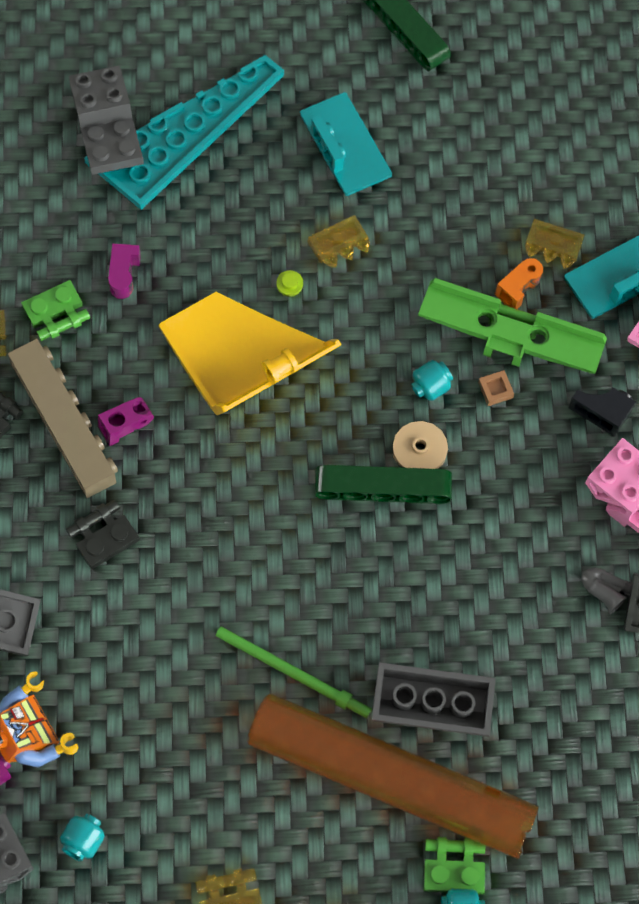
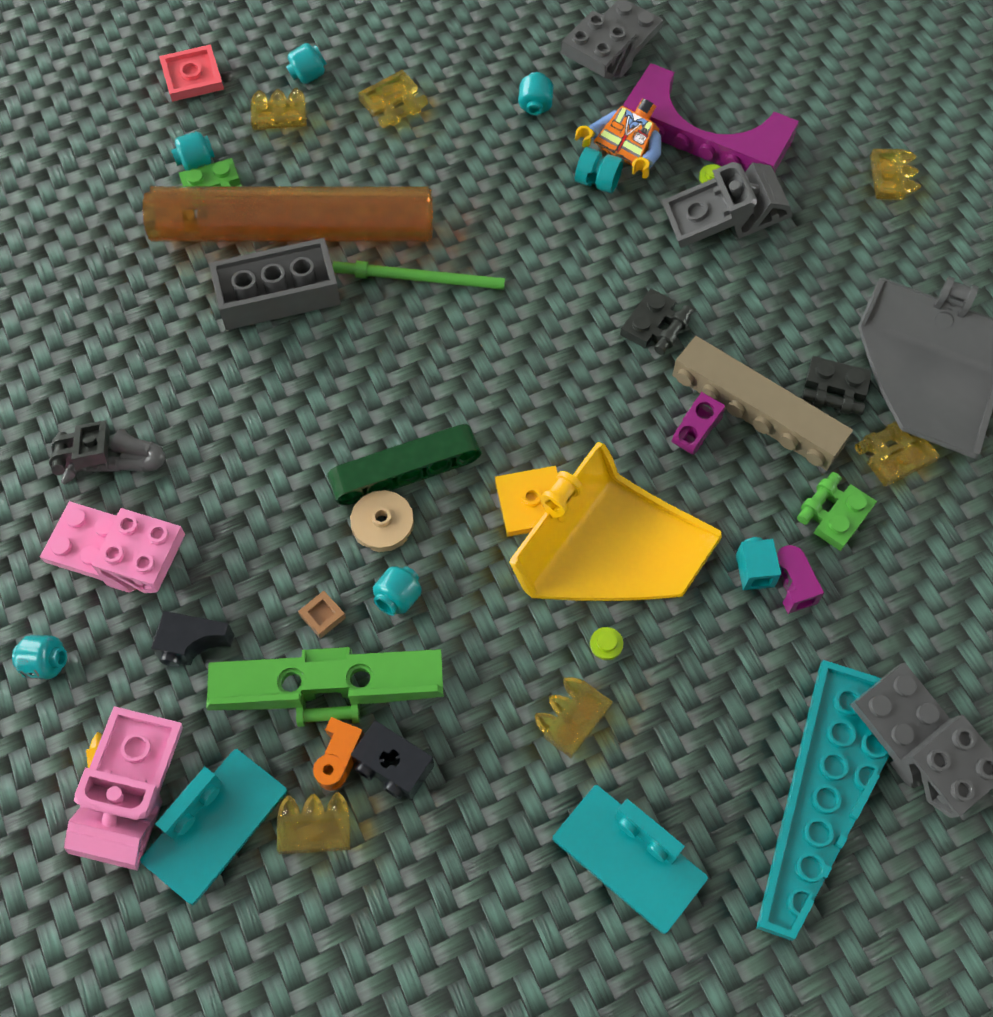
camera: 160 degrees right, 5 degrees down
none -> black brick [351,720,434,800]
none -> yellow plate [495,466,558,537]
none -> teal wheel [575,147,624,194]
none -> teal brick [736,537,781,590]

